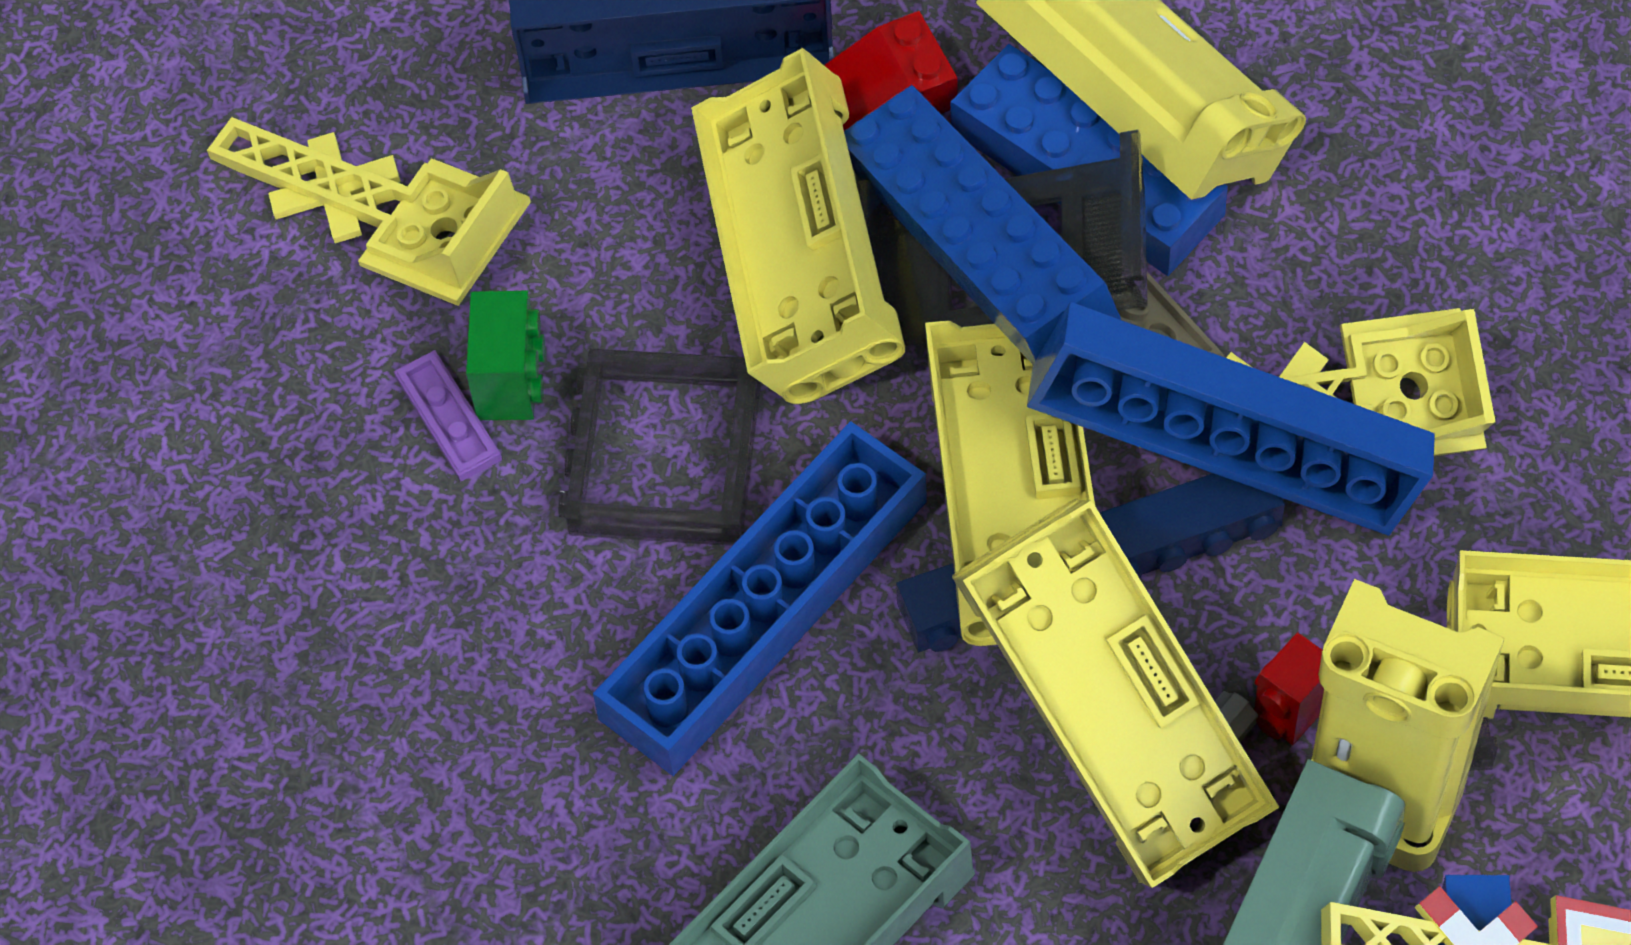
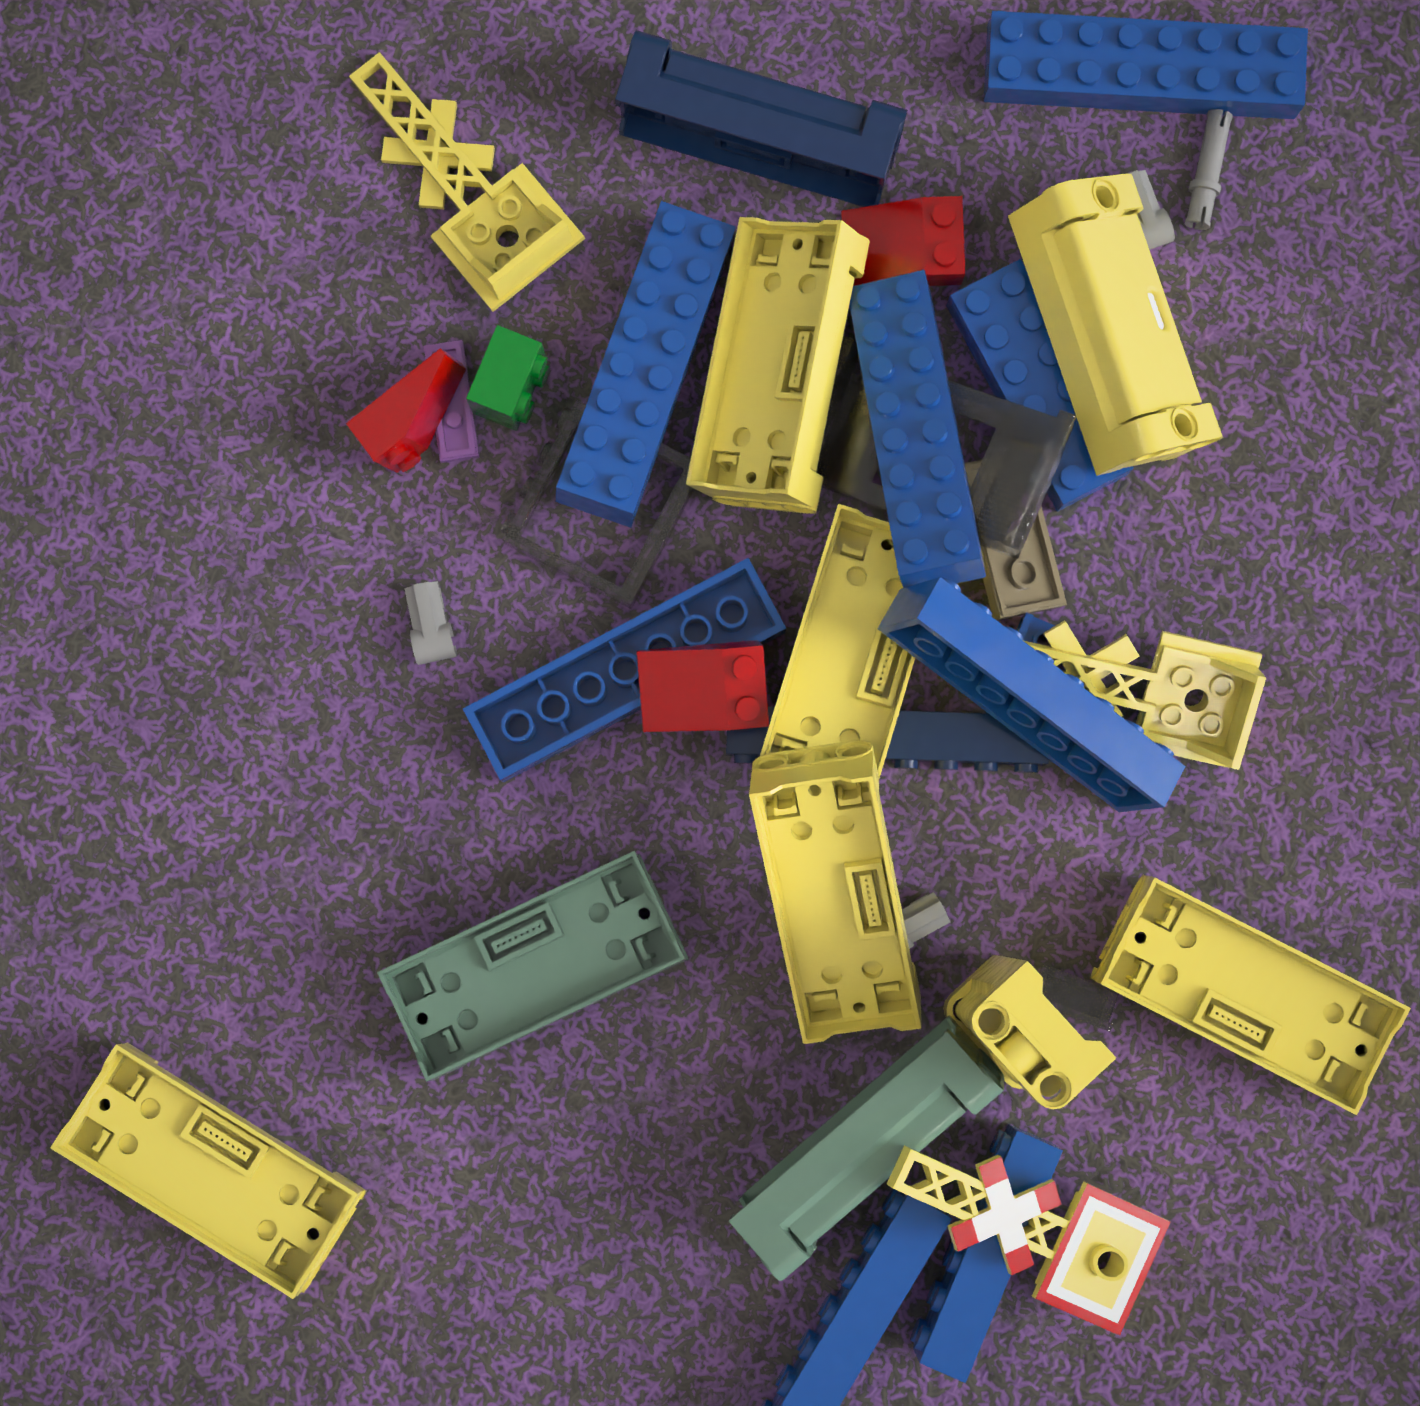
camera: 20 degrees right, 25 degrees up
red brick [1254,632,1324,745] -> none
none -> red slope [346,348,466,473]
none -> light grey piece [404,581,457,665]
none -> blue brick [555,201,736,528]
none -> red slope [636,640,769,732]

